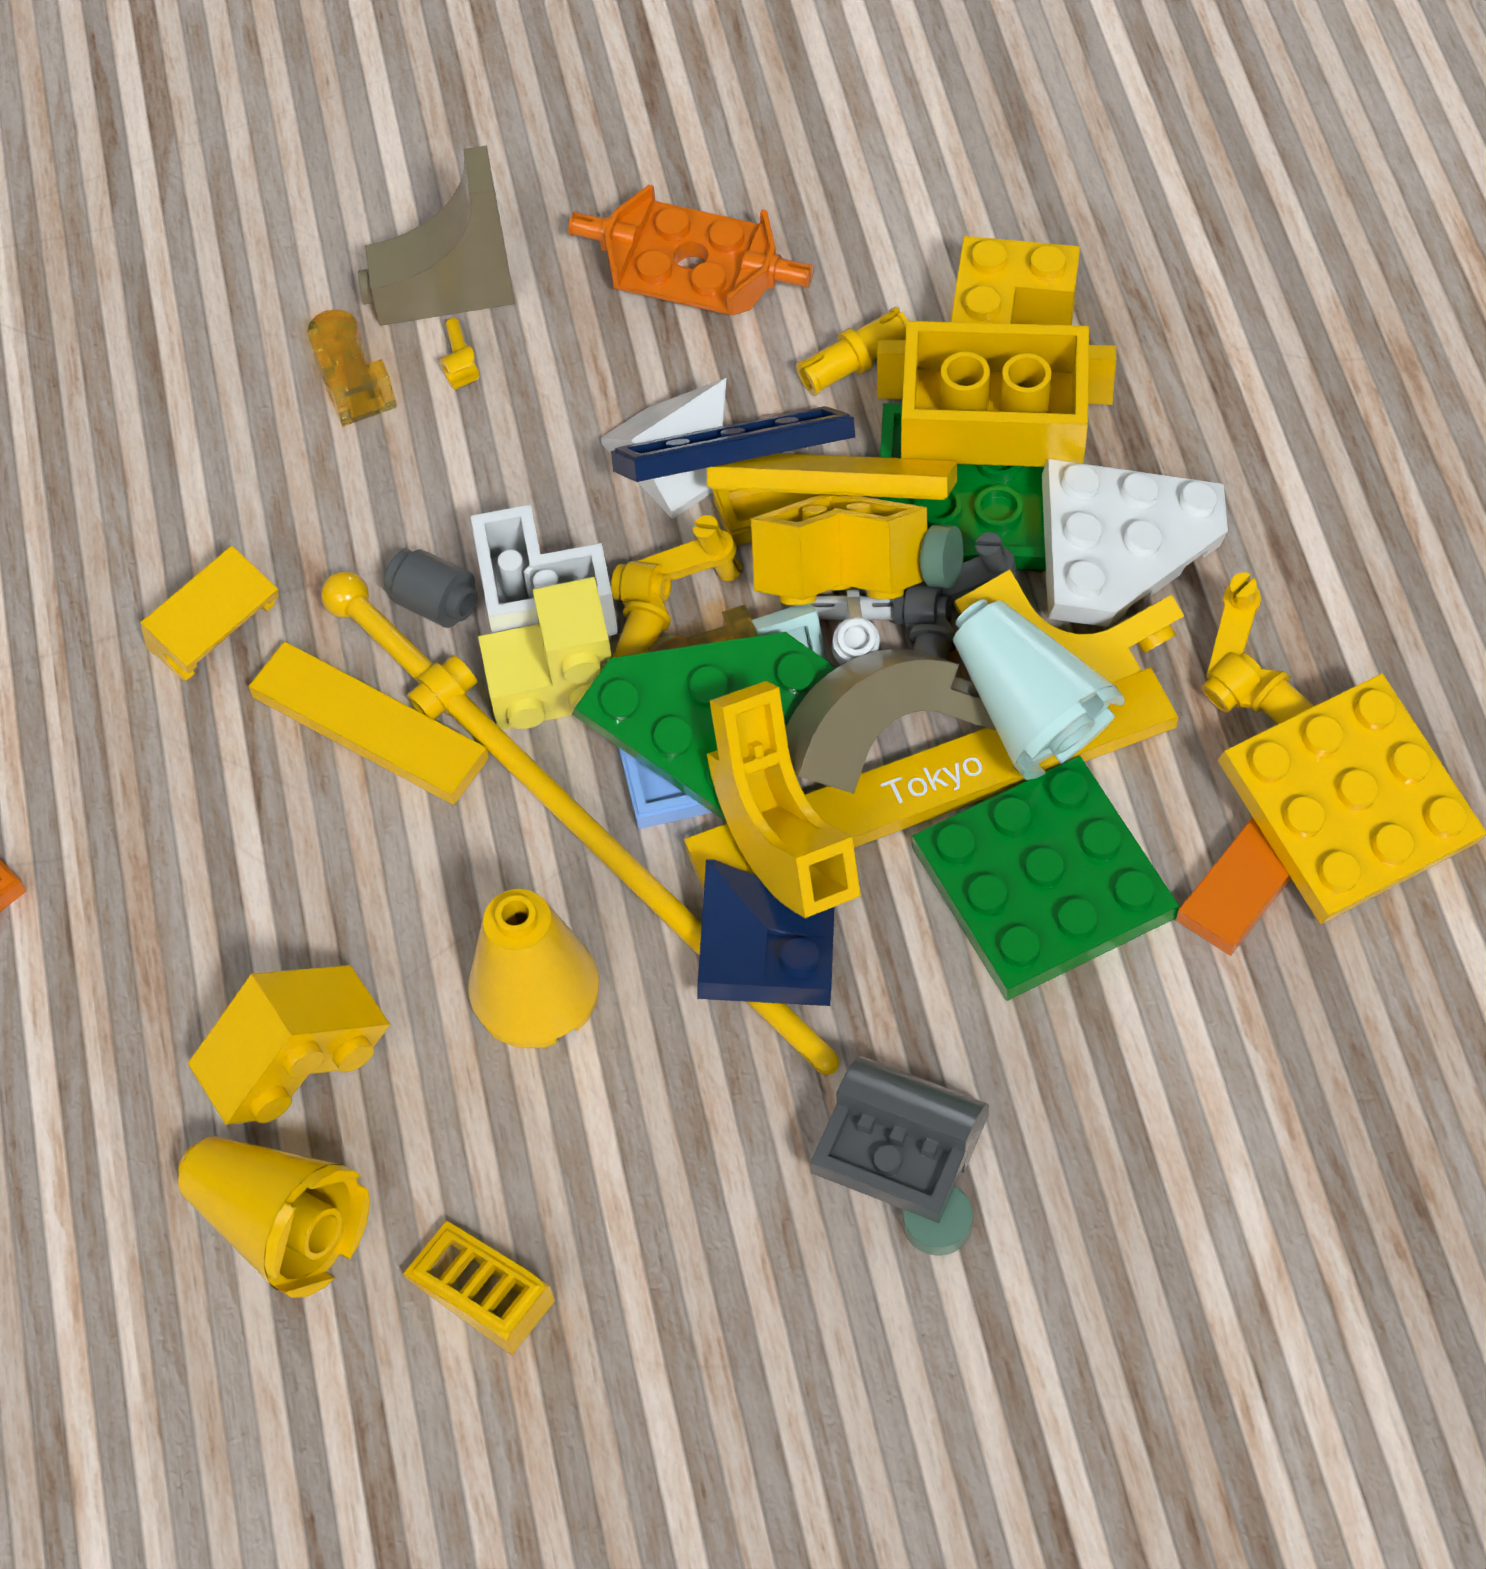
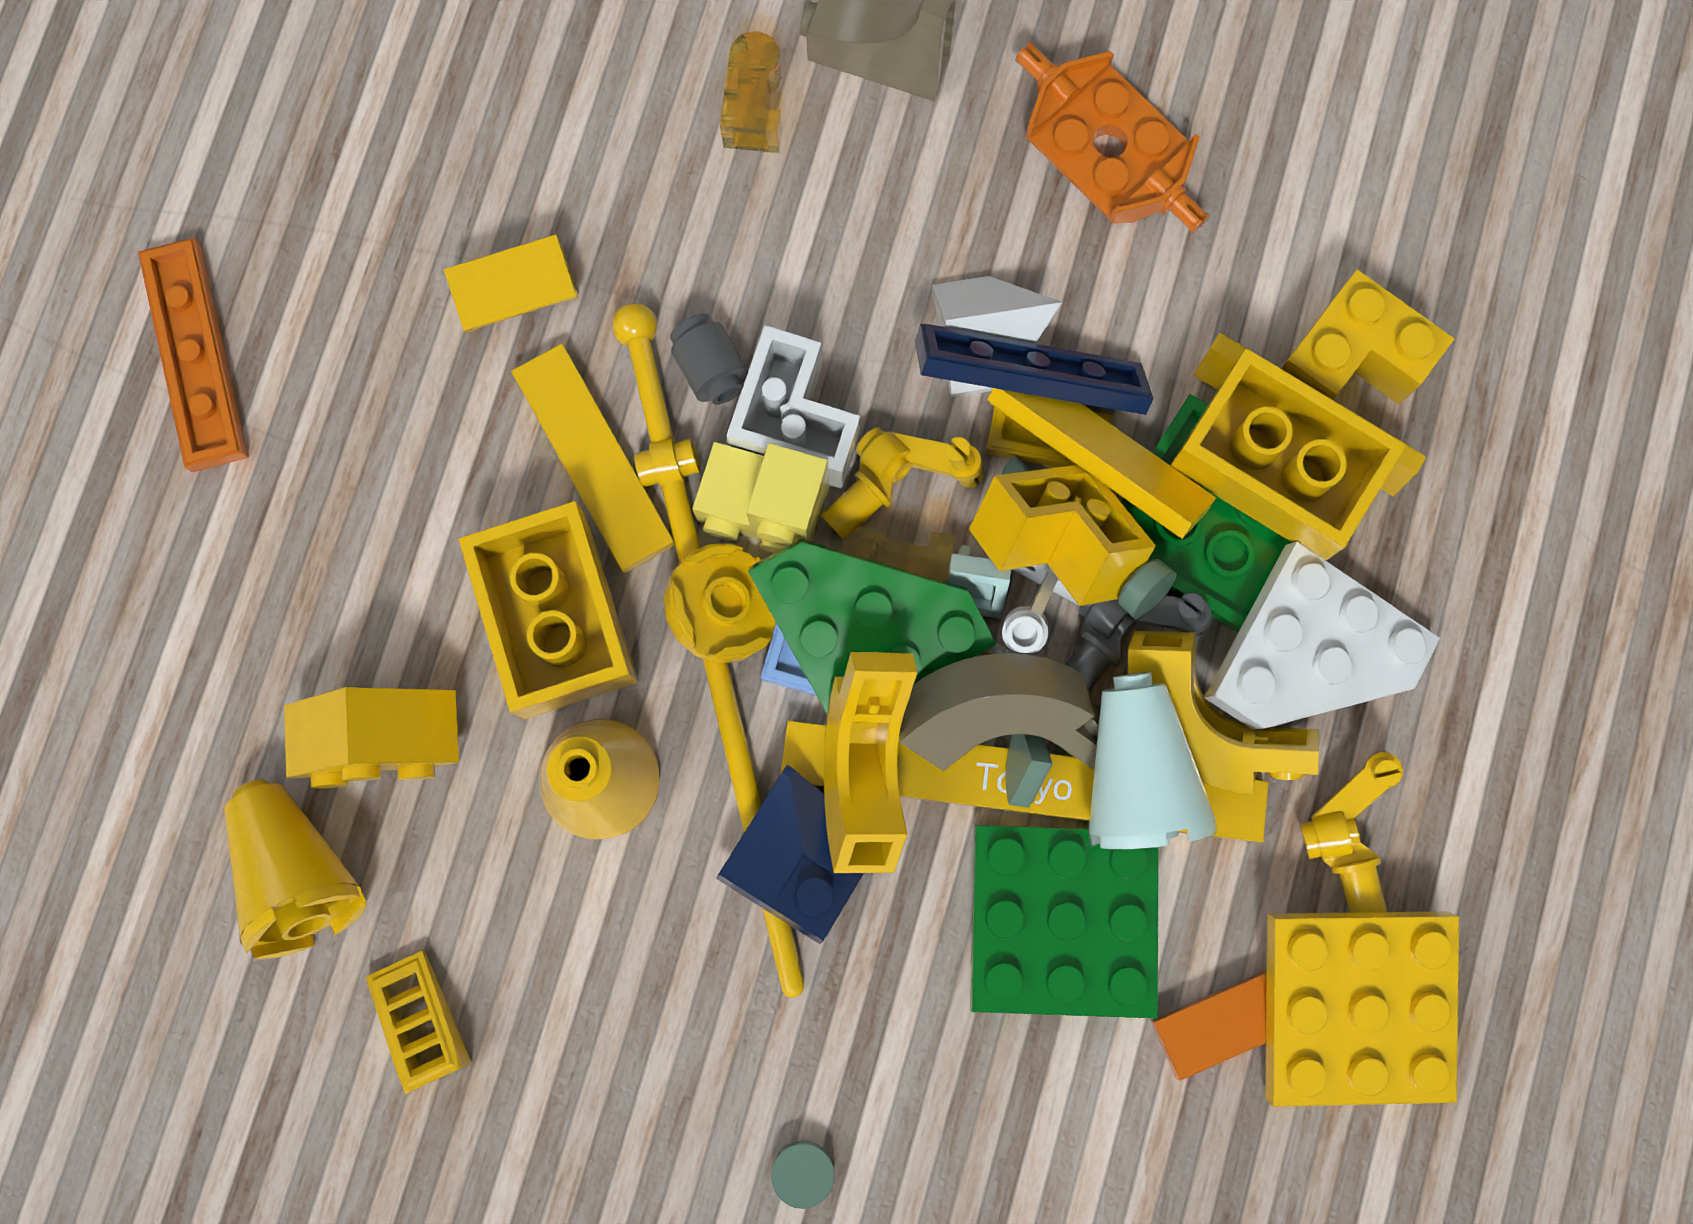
camera: 25 degrees right, 20 degrees up
yellow hand [440,318,480,390] -> none
yellow pin [796,307,909,396] -> none
dark grey brick [810,1056,989,1223] -> none
none -> yellow brick [458,501,638,720]
none -> yellow tile [663,543,776,664]
none -> sand green tile [1006,734,1053,808]

